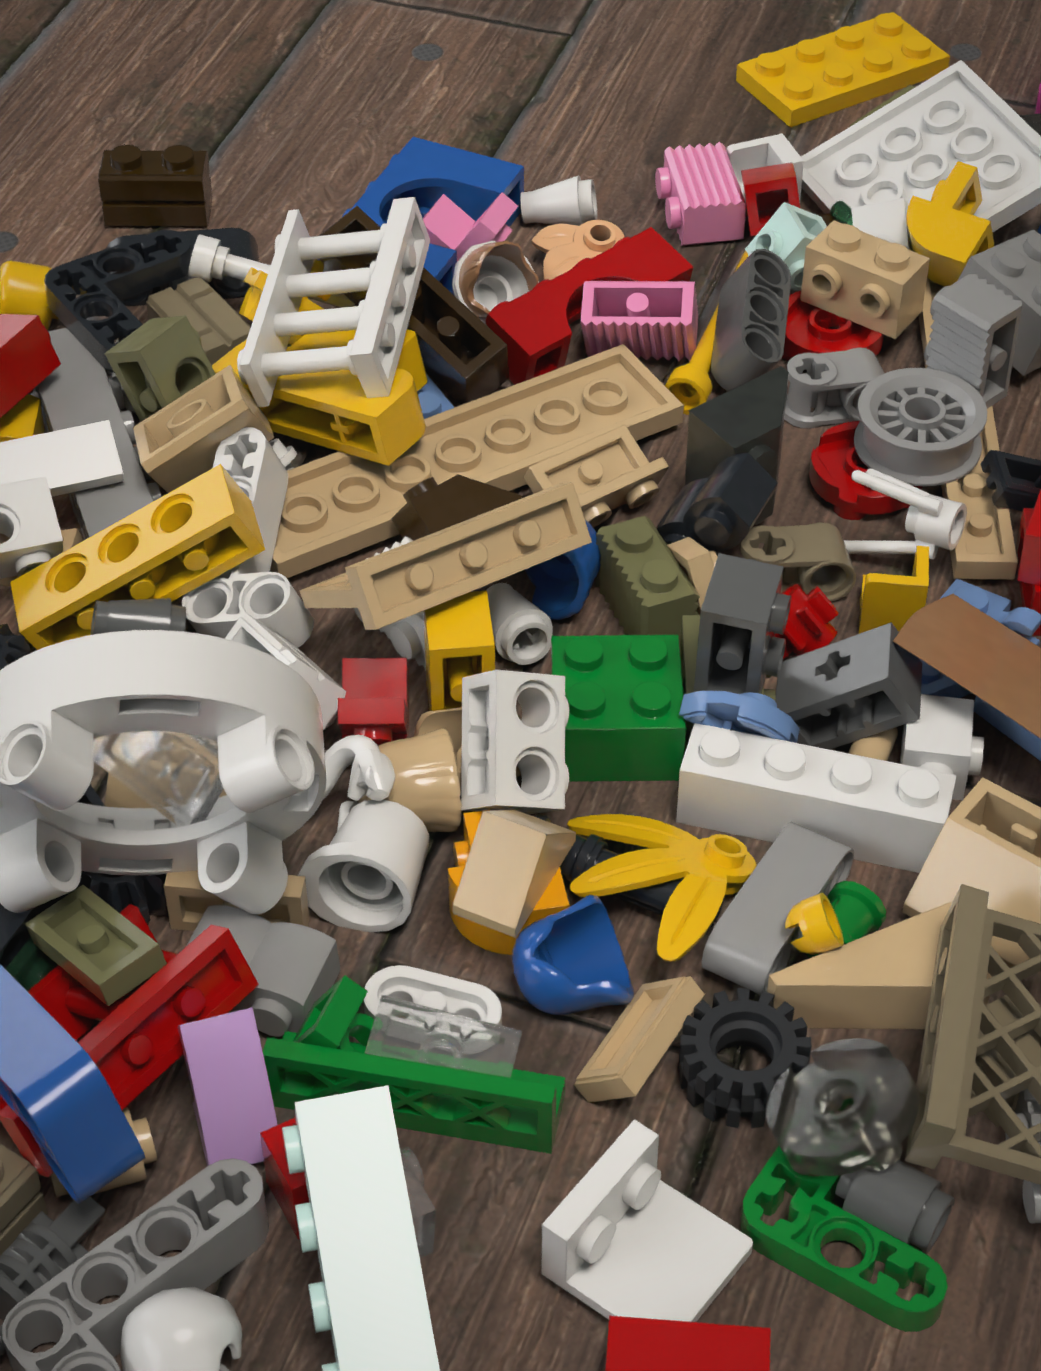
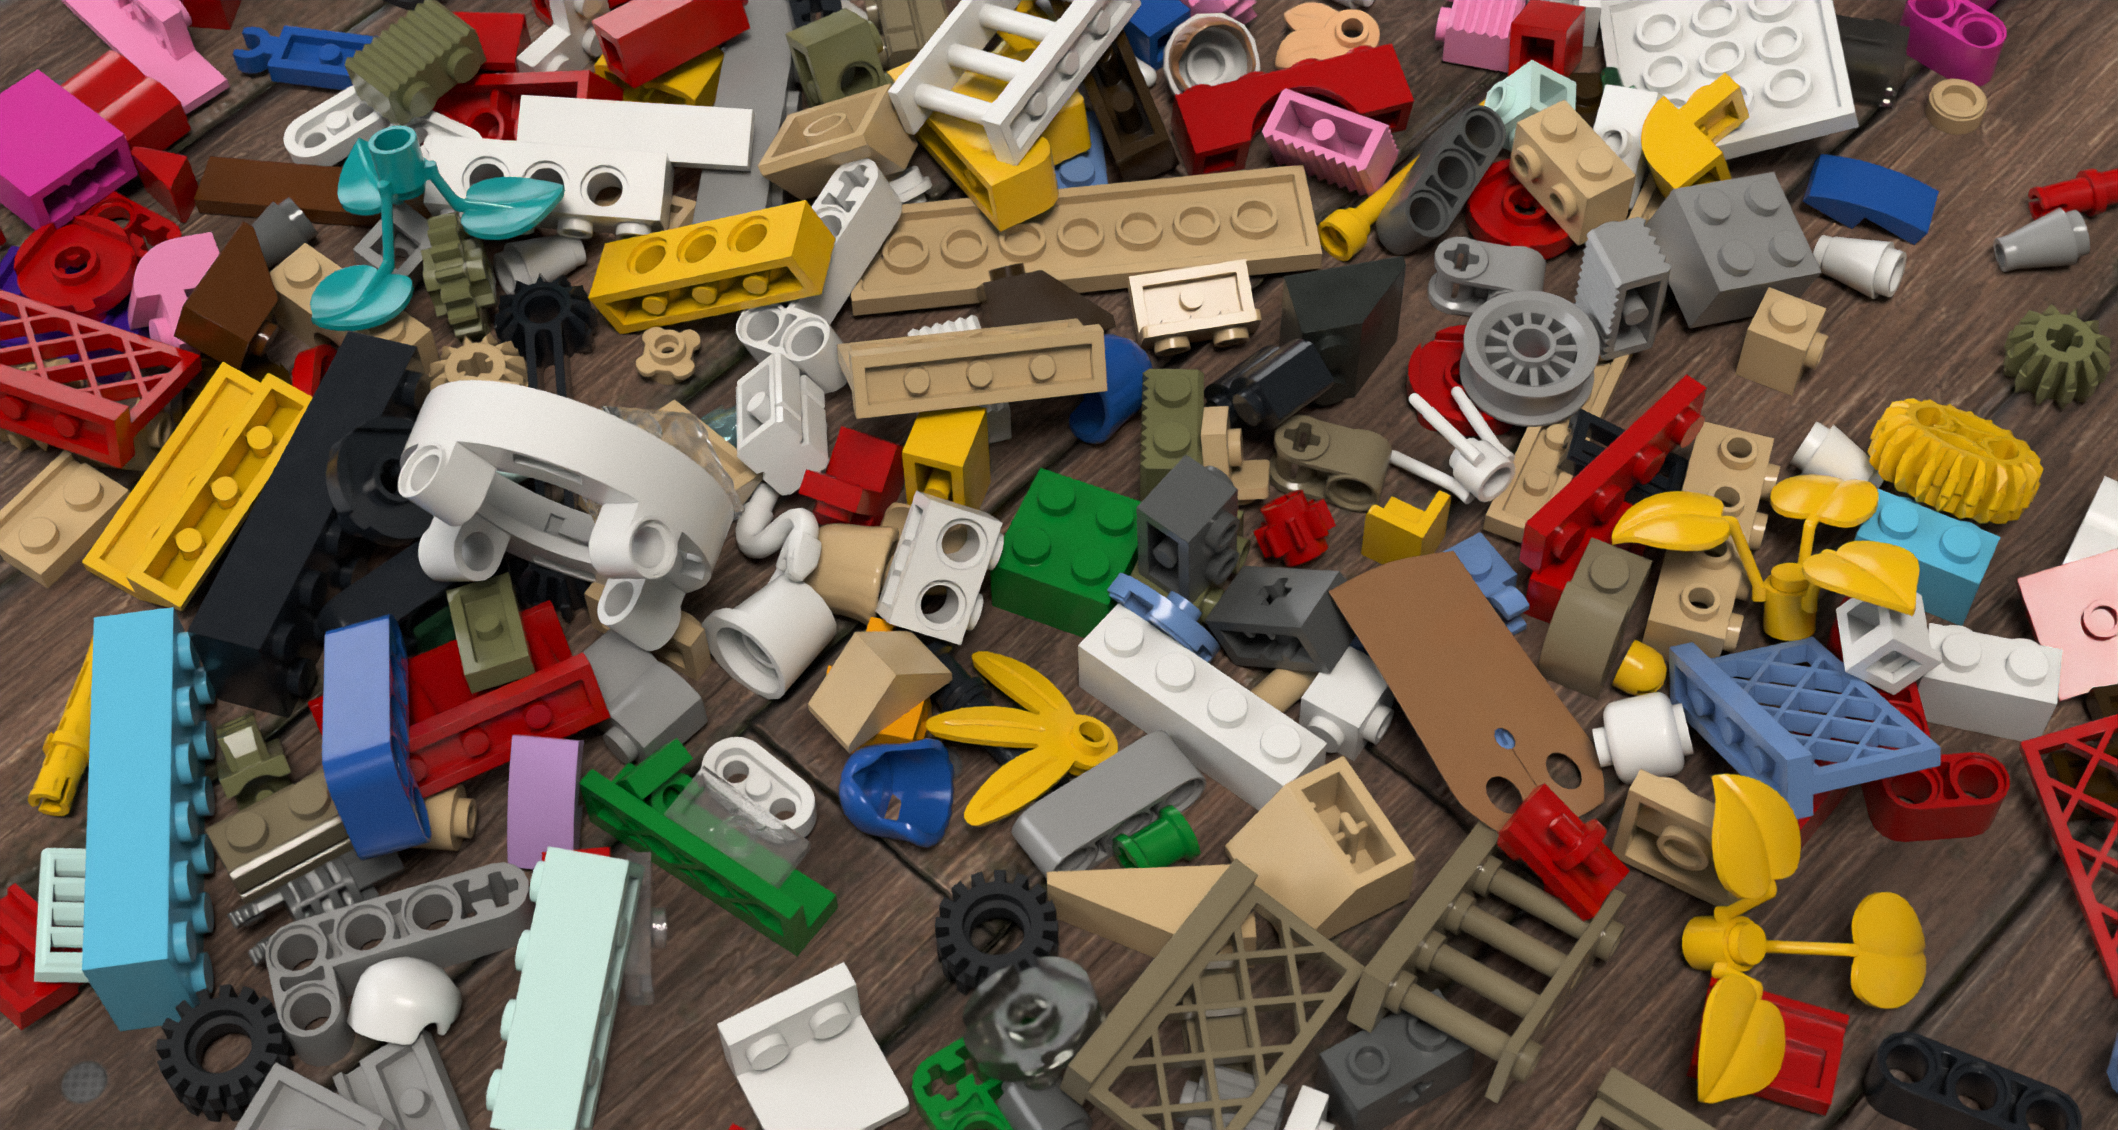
camera: 25 degrees right, 10 degrees up
dark grey cone [91,598,186,635] -> none
white cone [487,583,553,665] -> none
tan tile [574,976,705,1103] -> none
yellow hinge [785,893,844,955] -> none

